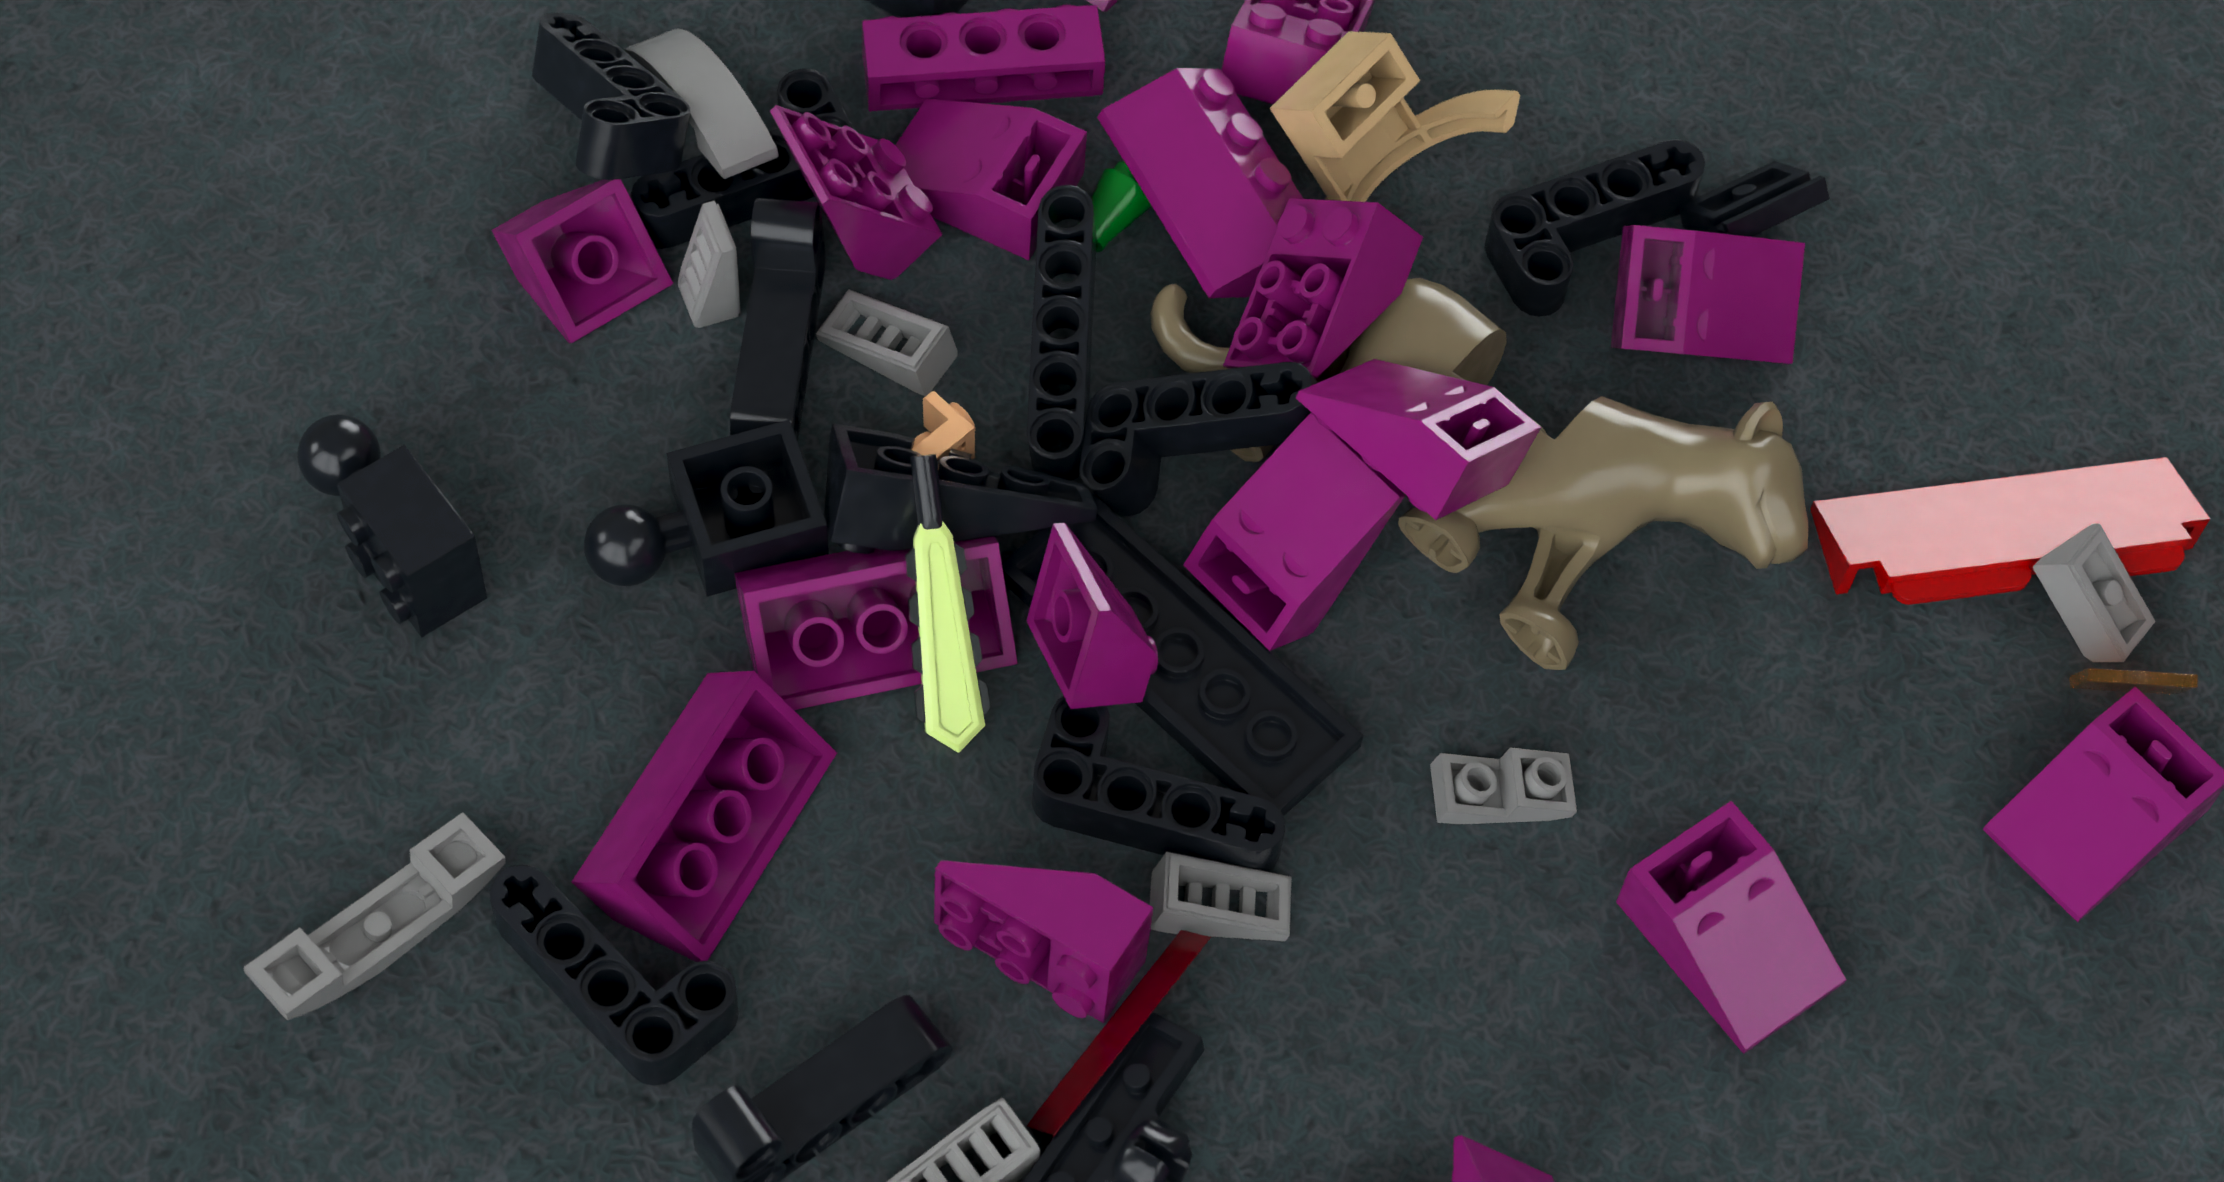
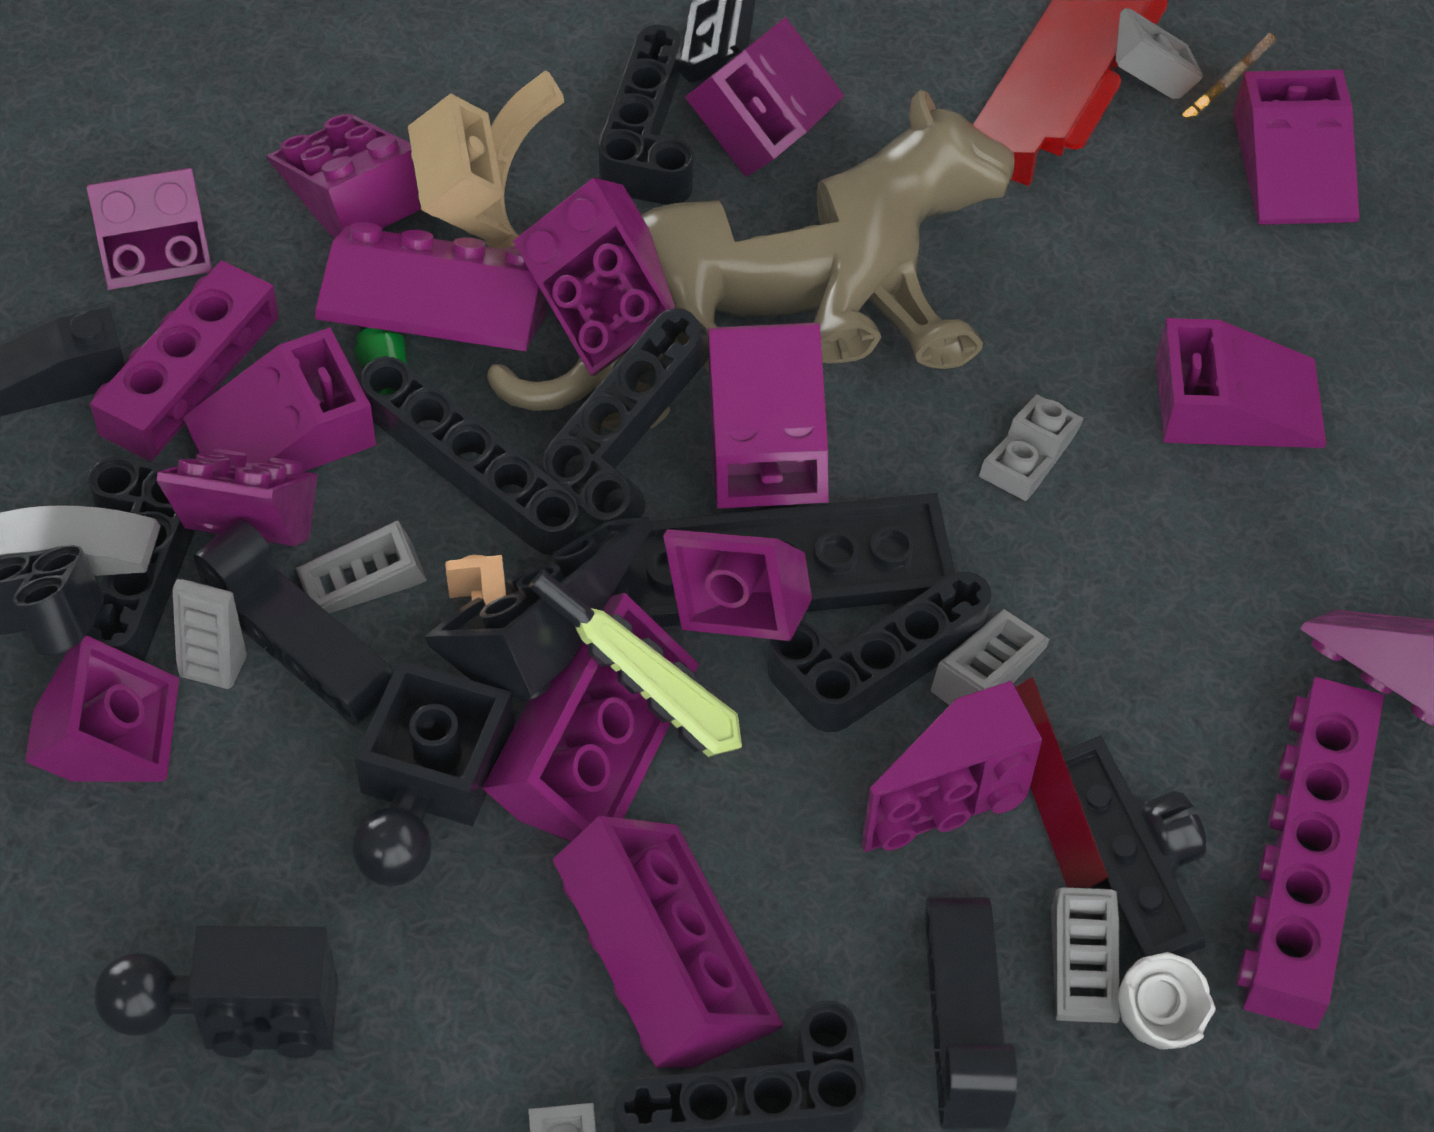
camera: 50 degrees left, 5 degrees down
magenta slope [1296,359,1541,520] -> none

